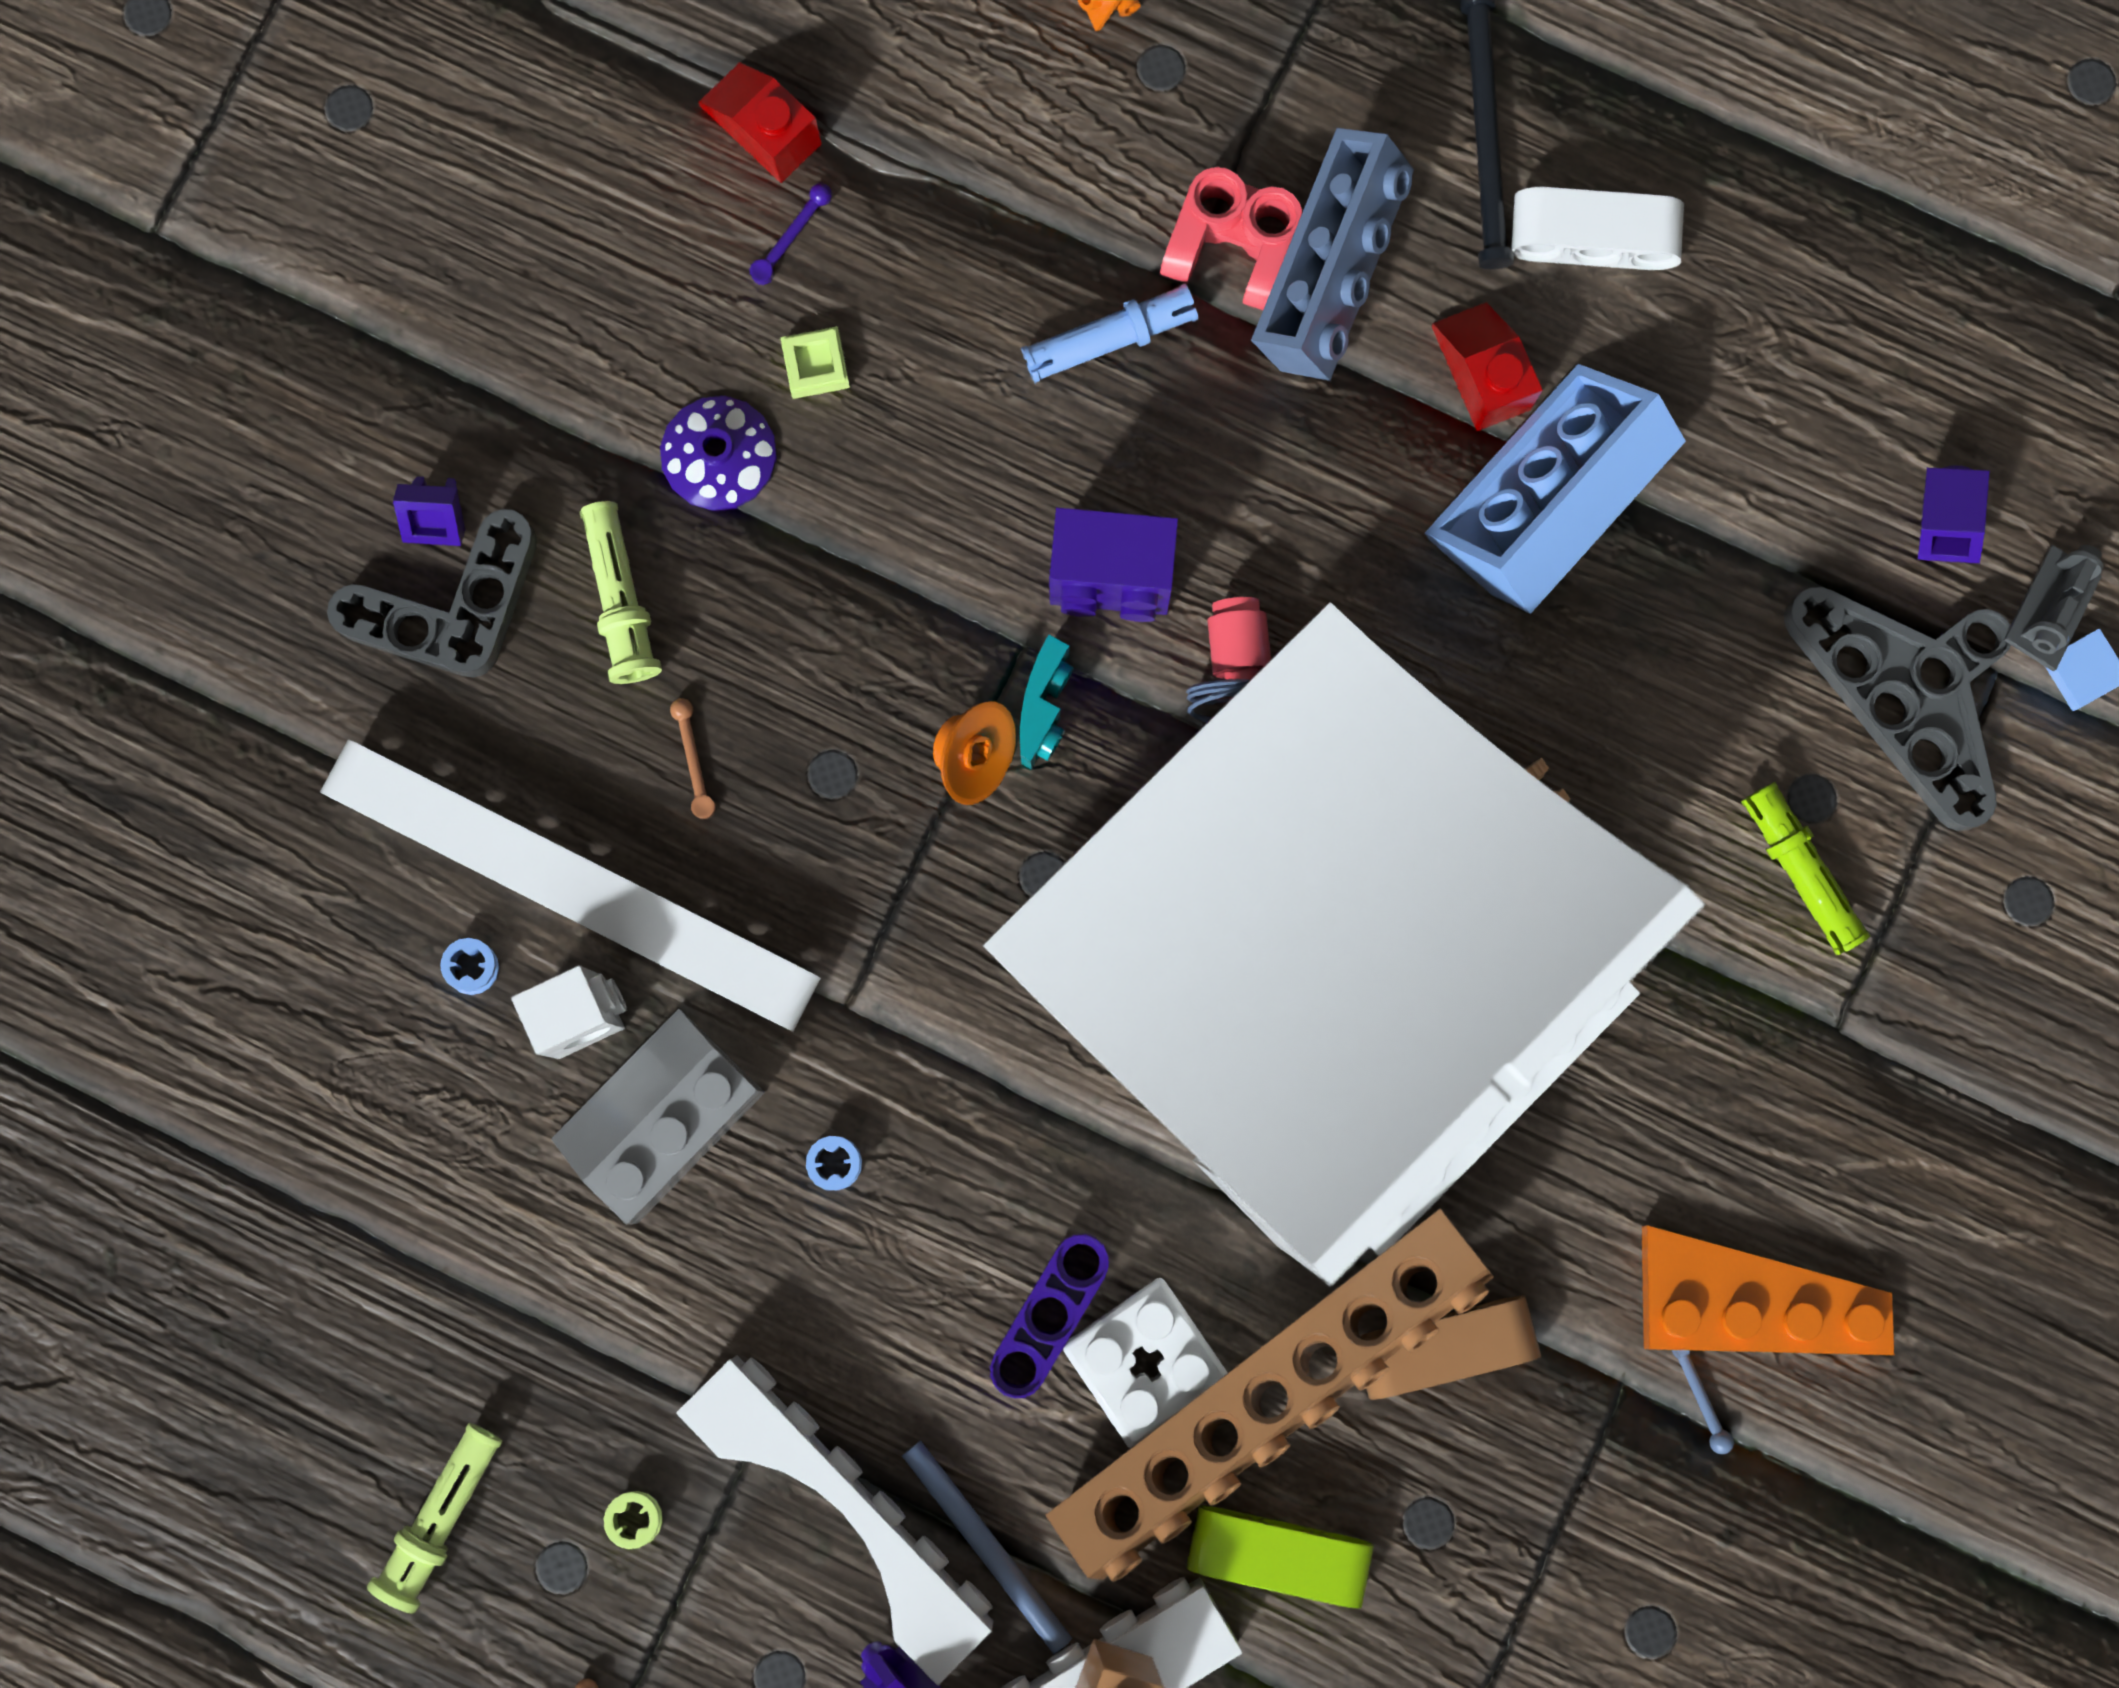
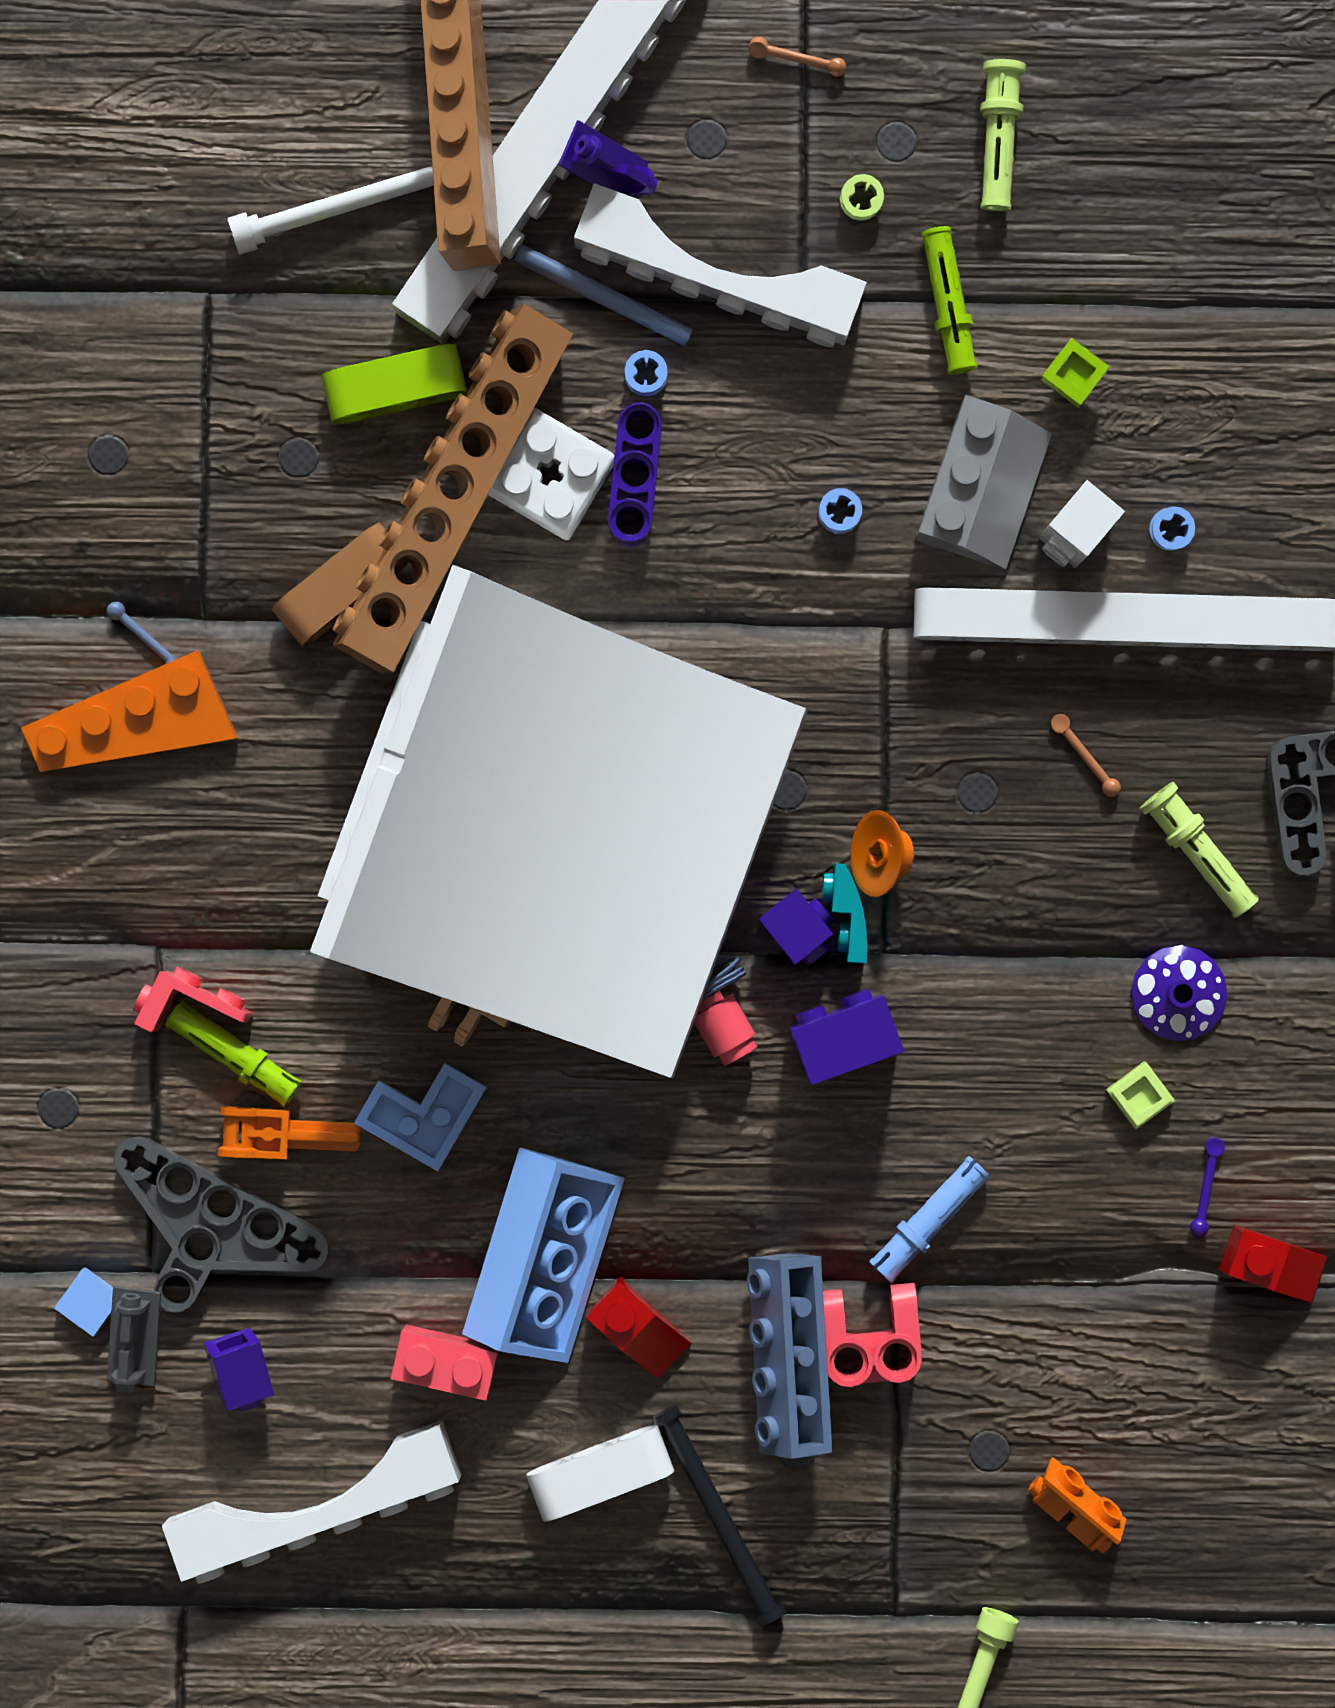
camera: 155 degrees right, 5 degrees up
none -> coral bracket [133,967,253,1032]
none -> white arch [162,1420,462,1584]
none -> orange connector [217,1106,361,1160]
none -> light blue plate [354,1063,487,1171]
none -> coral brick [391,1324,499,1401]
none -> light blue bush [624,350,668,397]
none -> dark purple brick [757,888,834,966]
none -> lime pin [921,226,978,375]
none -> lime tile [1040,338,1110,408]

